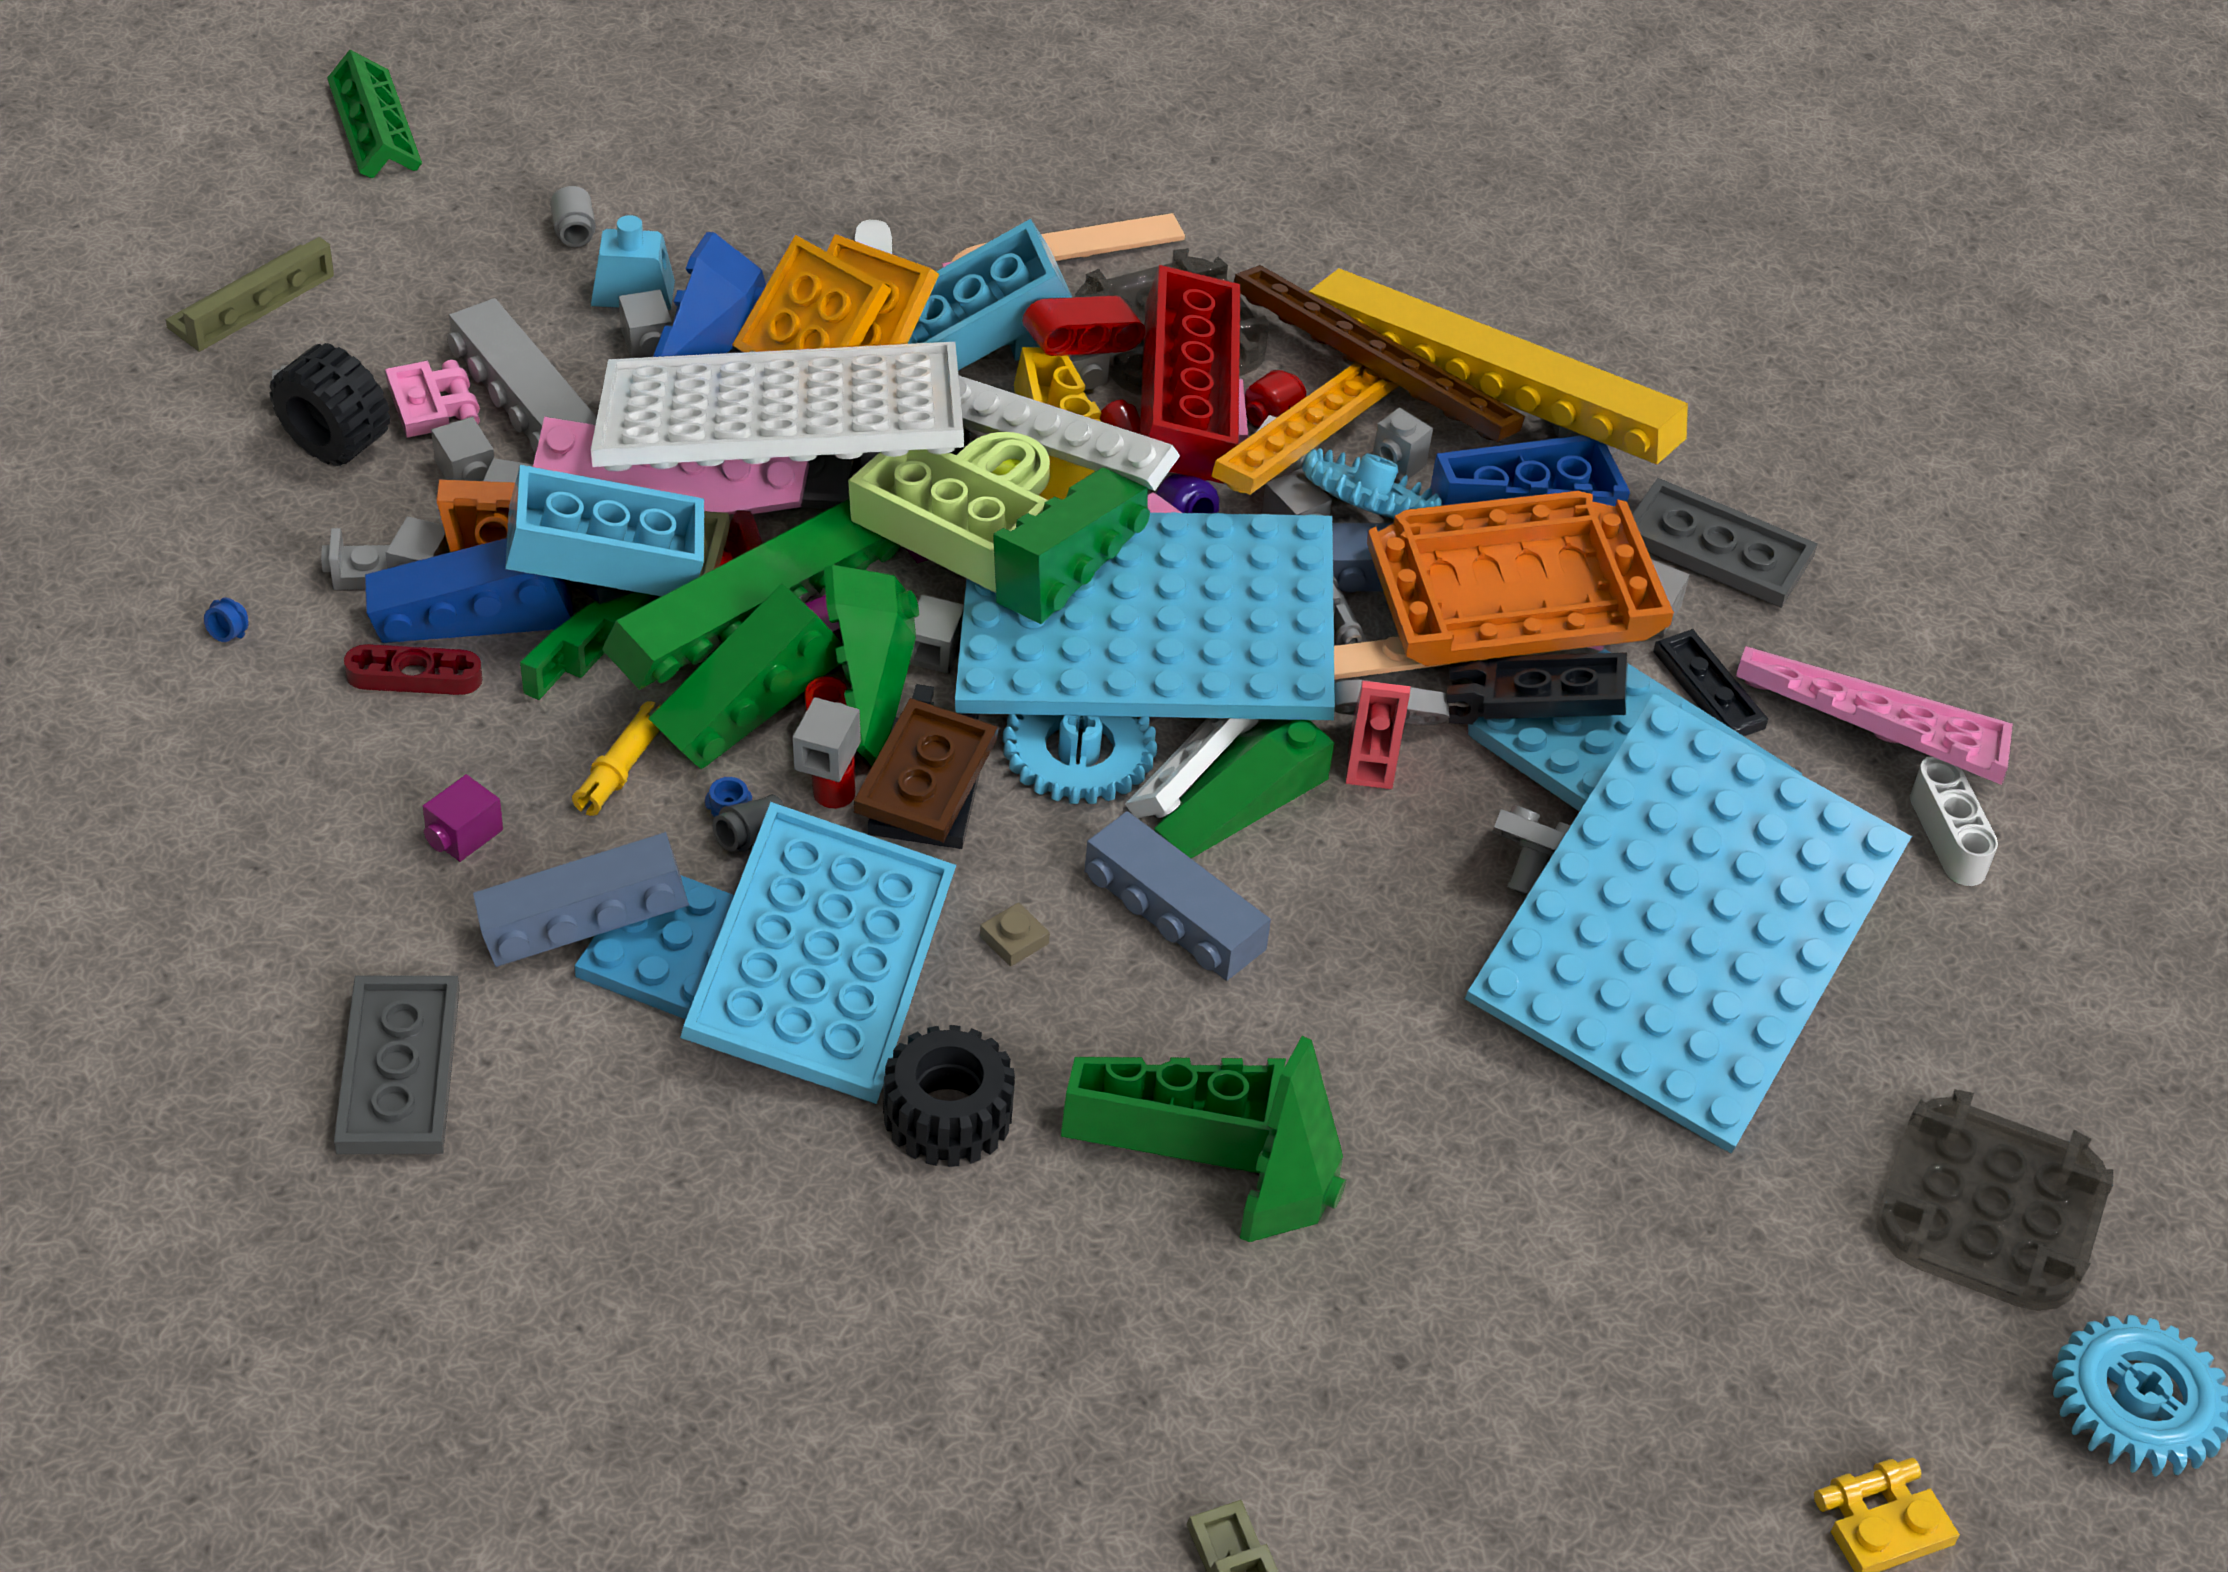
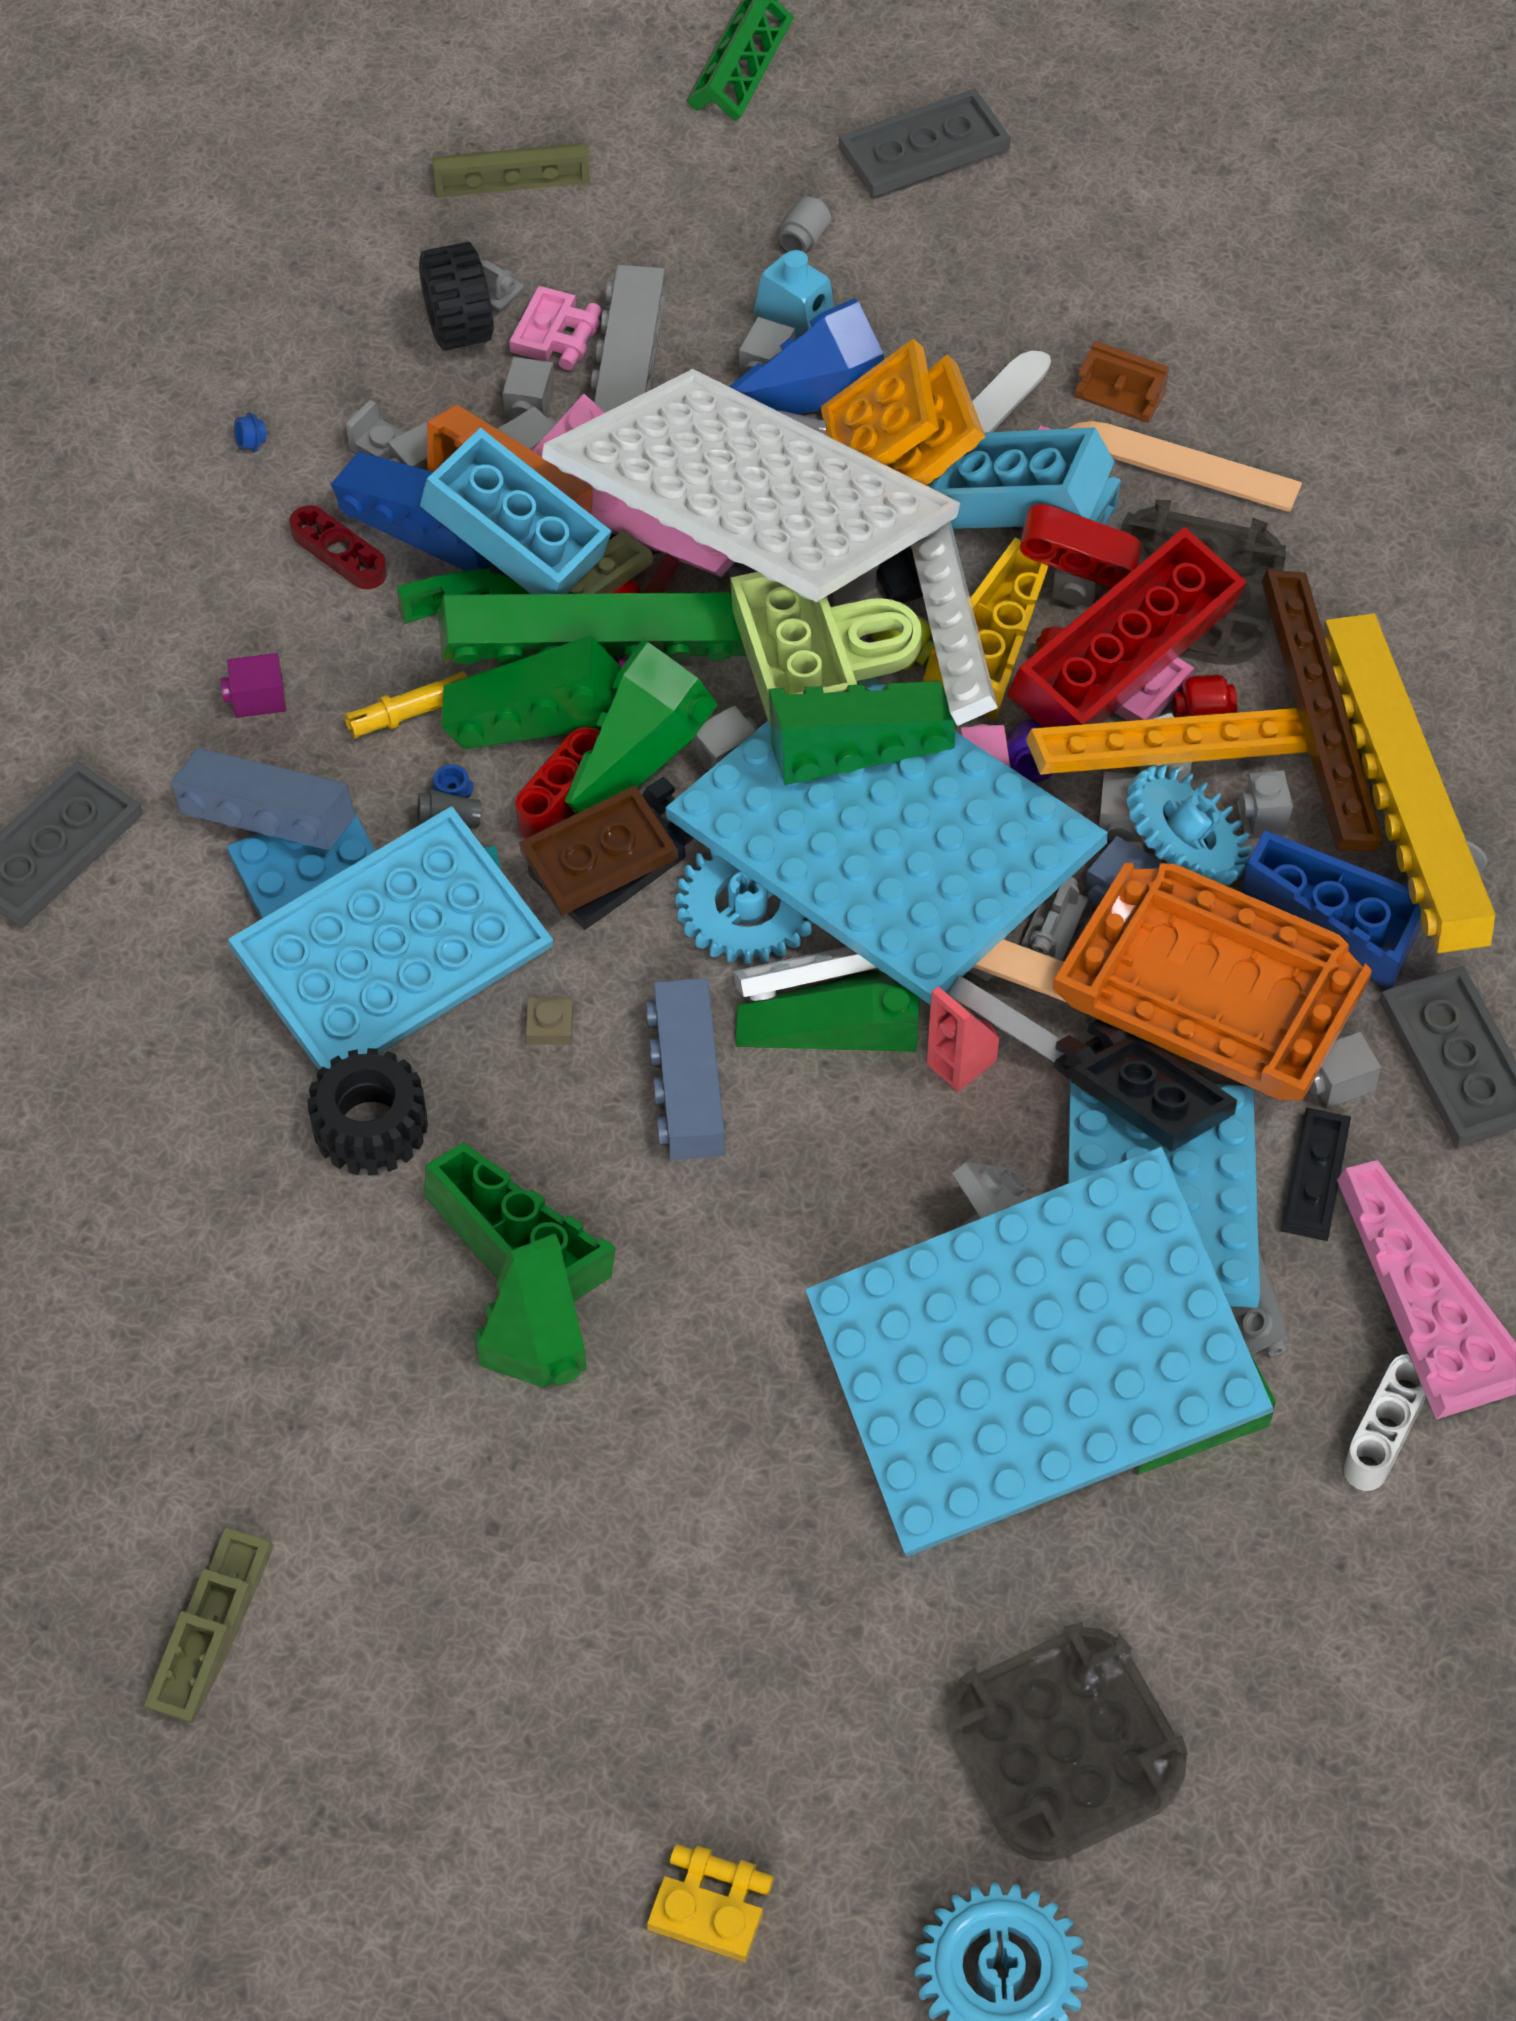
camera: 45 degrees right, 10 degrees up
light grey brick [792,697,861,782] -> none
none -> dark grey plate [839,89,1011,197]
none -> dark orange hinge [1074,341,1169,423]

